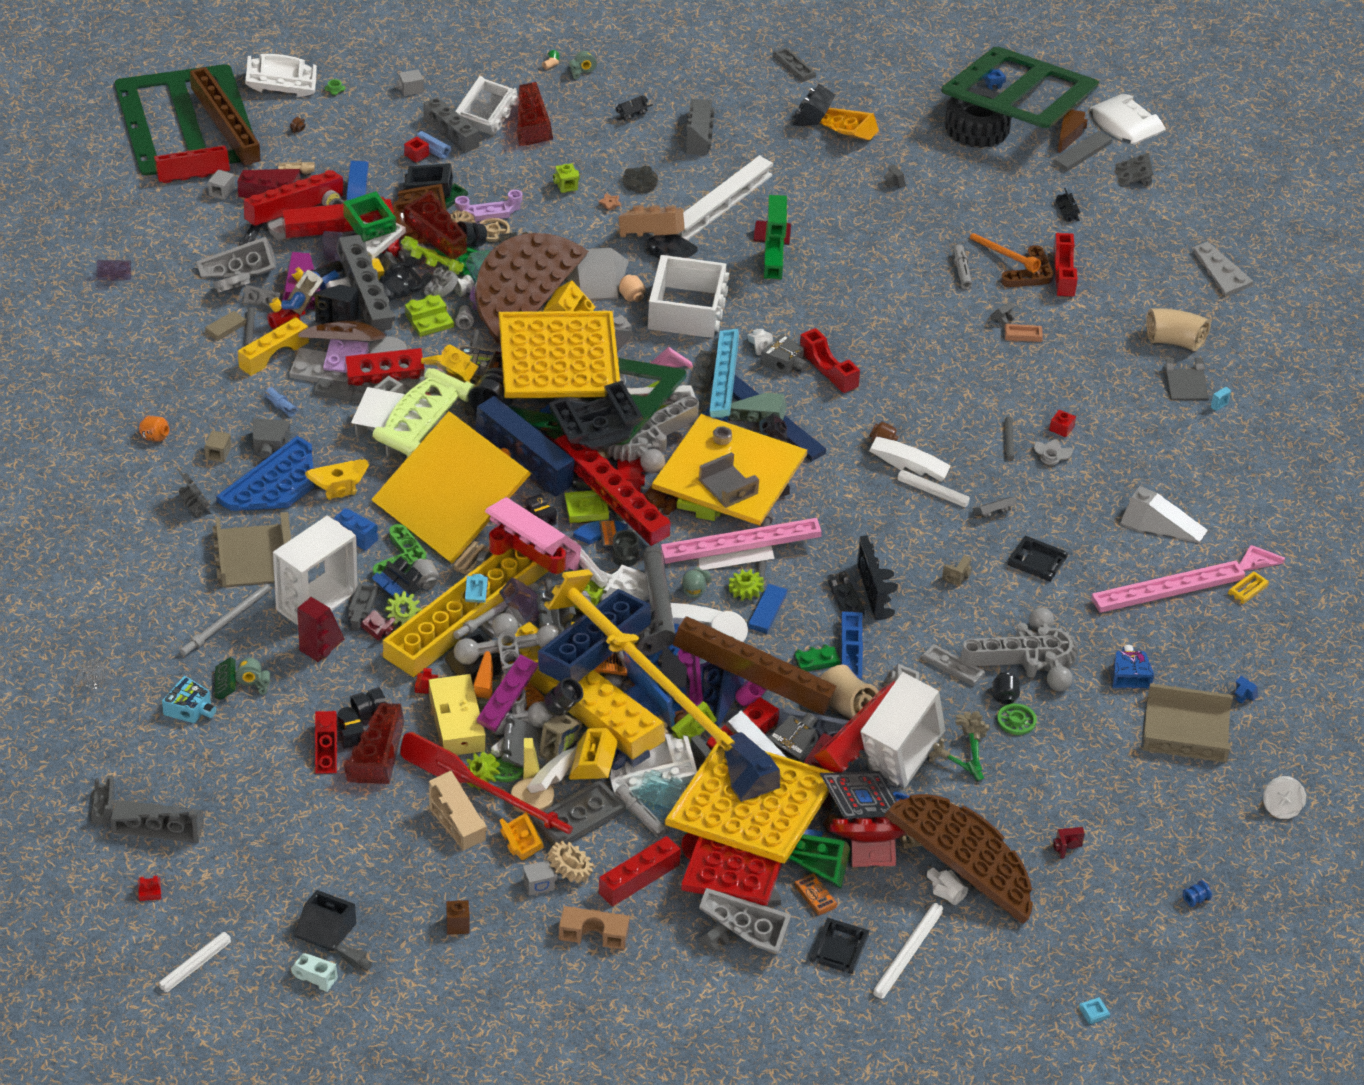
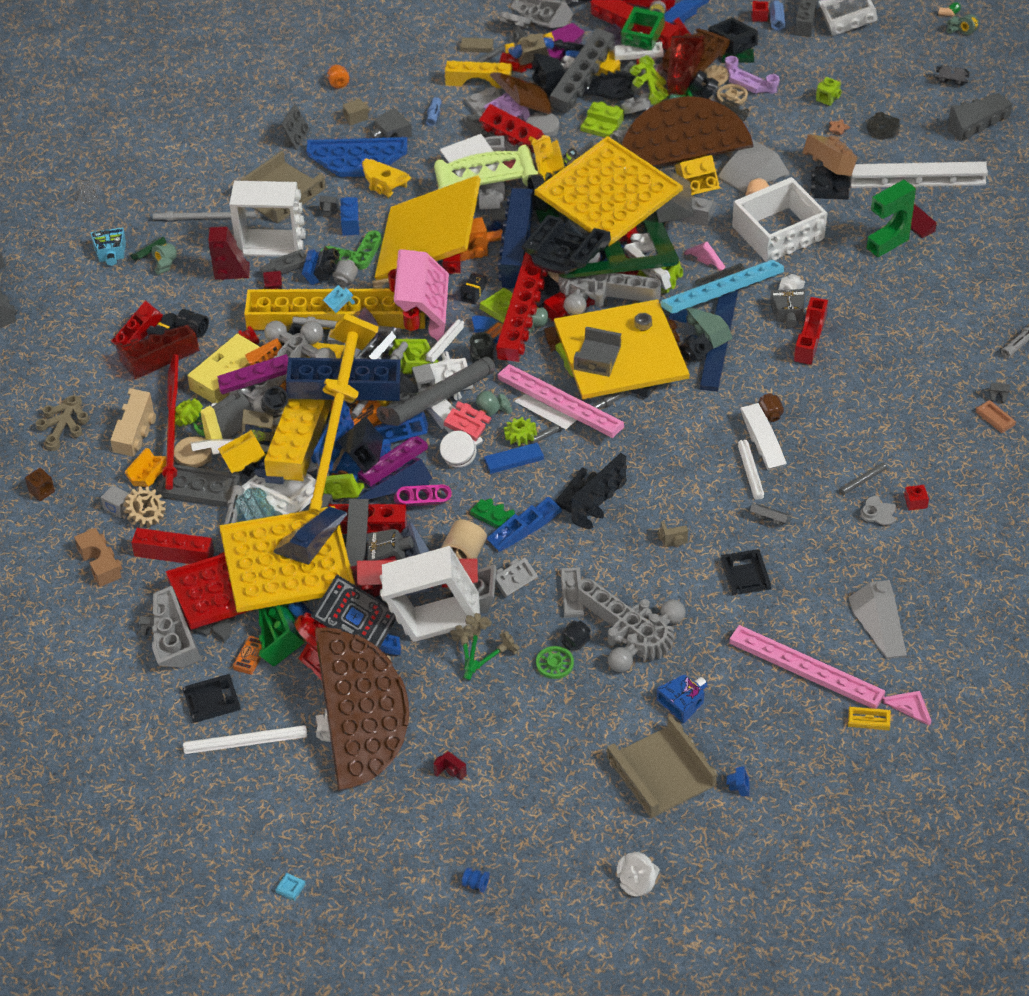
camera: 55 degrees right, 5 degrees up
lime gear [384,591,422,626] -> none
clear red wedge [517,82,553,146] -> none
reddish brown brick [673,616,837,715] -> none
none -> dark tan plant [35,395,89,451]
none -> coral plate [444,401,491,442]

